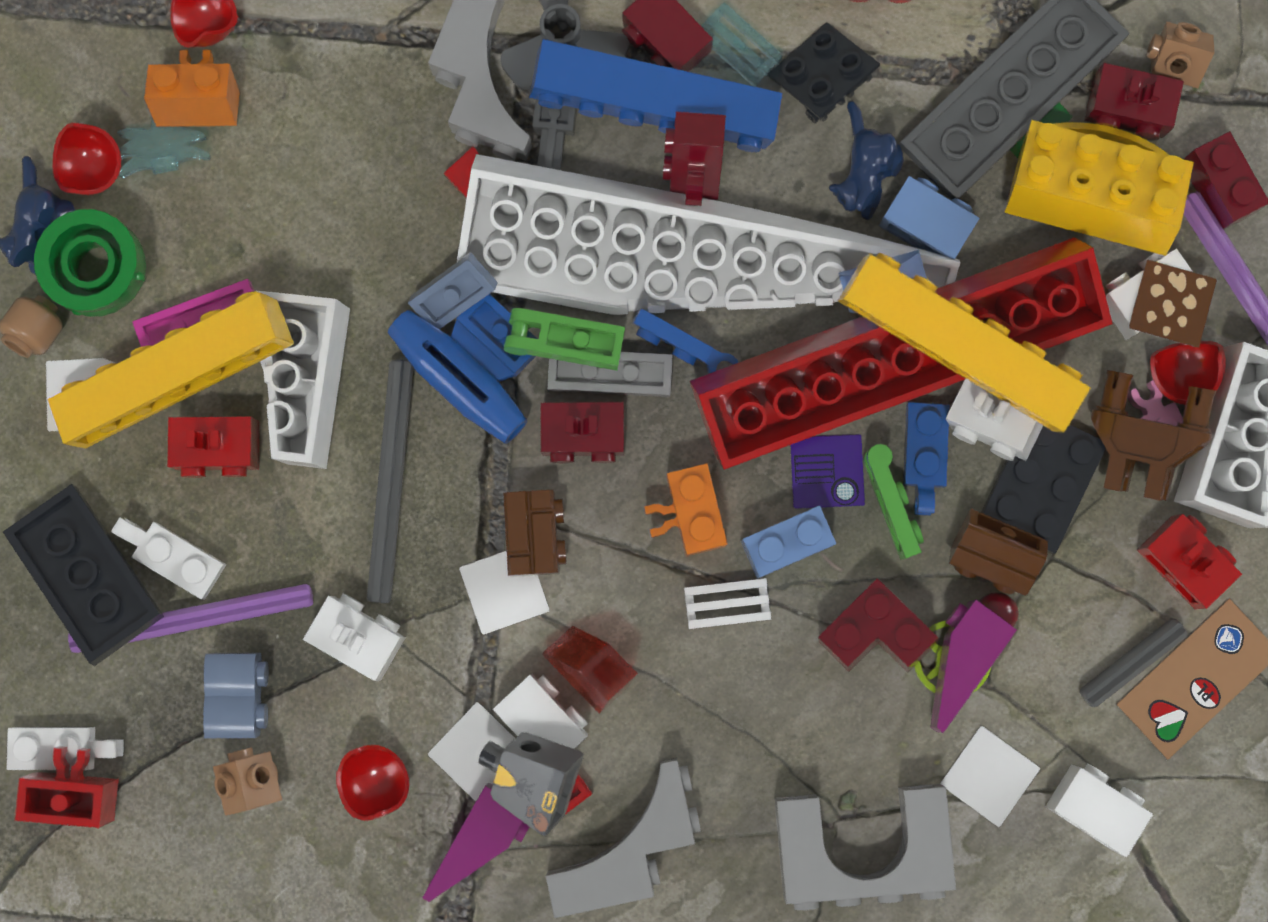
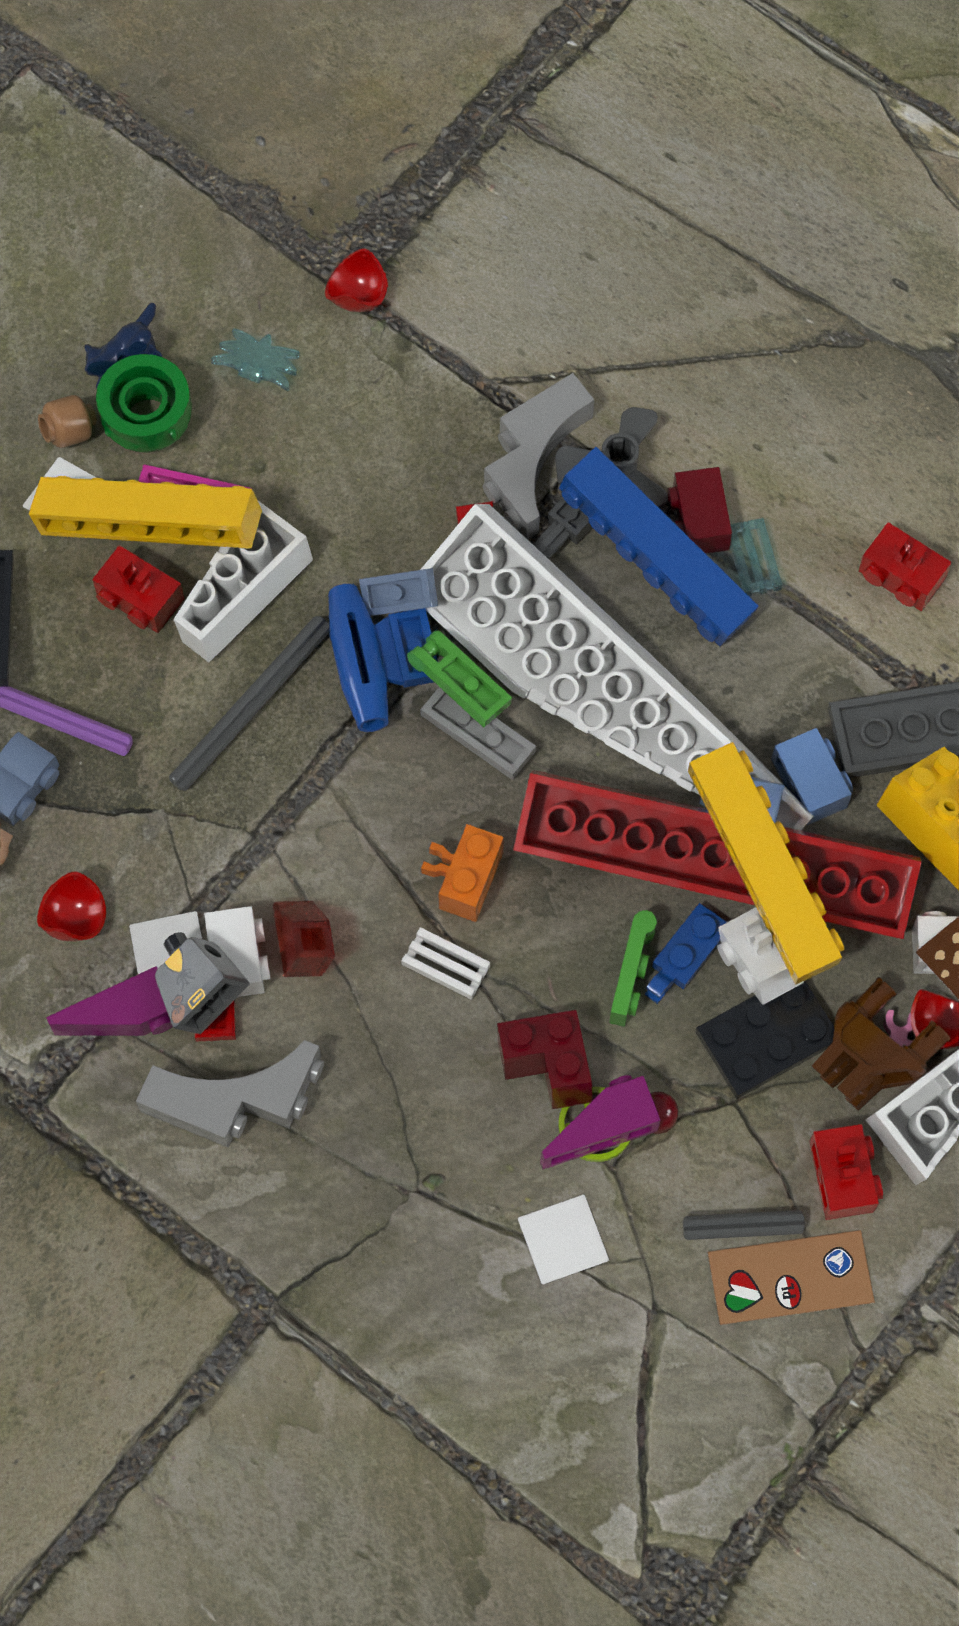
camera: 30 degrees right, 15 degrees down
red helmet [52,123,121,195] -> none
white plate [111,517,227,600] -> none
orange brick [144,50,240,127] -> none
white brick [303,593,406,681] -> none
white sticker [459,551,549,635] -> none
reddish brown brick [503,489,567,577] -> none
dark red brick [541,402,624,463] -> none
blue plate [631,308,738,374] -> none
dark red brick [663,111,726,206] -> none
medium blue brick [741,506,837,579] -> none
black hinge [768,22,880,124] -> none
light grey arch [774,784,956,910] -> none
dark purple sticker [790,435,865,509] -> none
dark blue animal [829,101,904,220] -> none
reddish brown brick [949,509,1048,596] -> none
white brick [1045,763,1153,858] -> none

